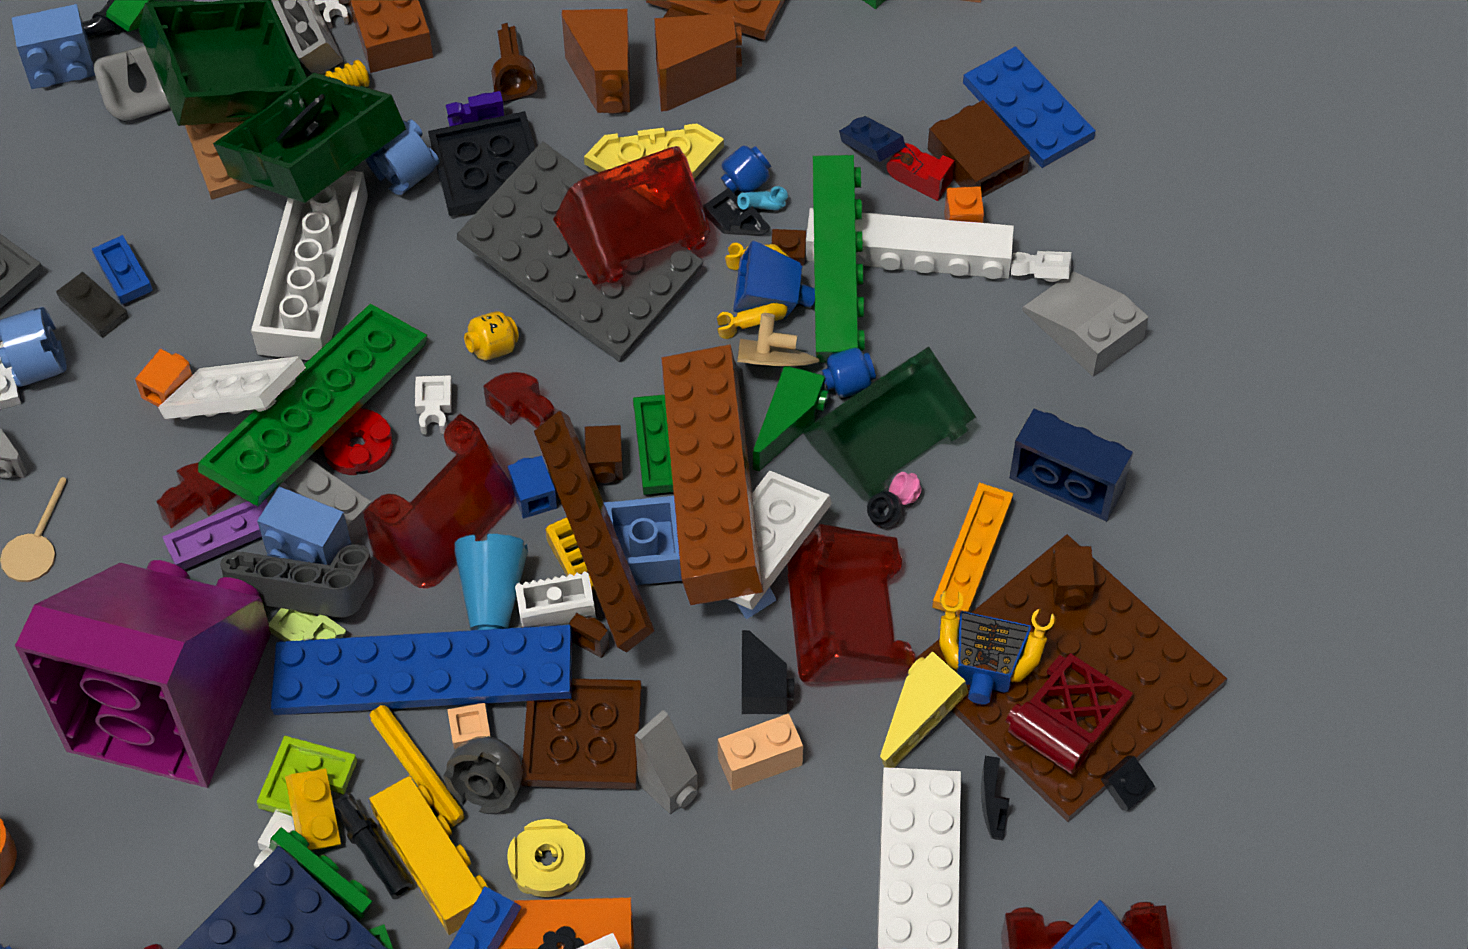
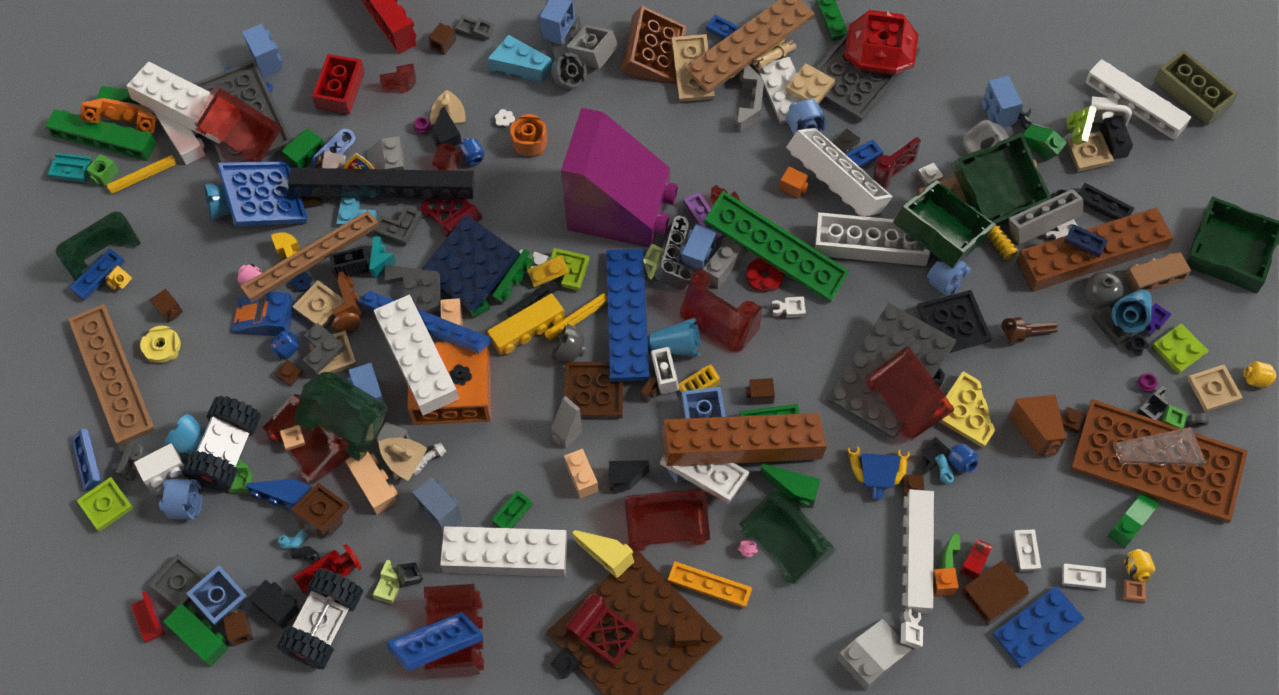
camera: 90 degrees right, 5 degrees up
tan piece [0,477,67,582] -> none
white plate [158,356,306,420] -> none
black dish [275,93,326,143] -> none
dark purple plate [446,91,504,127] -> none
light nougat plate [447,703,491,749] -> none
yellow head [464,311,519,361] -> none
clear red brick [483,372,555,429] -> none
light yellow plate [507,819,586,897] -> none
blue brick [508,455,557,519] -> none
reddish brown plate [534,410,655,653] -> none
dark orange slope [562,9,630,114] -> none
tan shield [737,313,819,366] -> none
green brick [813,155,865,363] -> none
blue head [822,348,876,398] -> none
dark blue plate [839,116,906,162] -> none
black plate [867,491,902,527] -> none
torso [939,591,1056,704] -> none
black slope [981,755,1010,841] -> none
dark blue brick [1009,408,1133,522] -> none
none -> green plate [492,490,533,528]
none -> white brick [786,128,893,217]
none -> dark red piece [872,137,921,189]
none -> white plate [917,163,943,186]
none -> bright green slope [939,533,960,569]
none -> white plate [1013,529,1041,572]
none -> white plate [1062,564,1106,590]

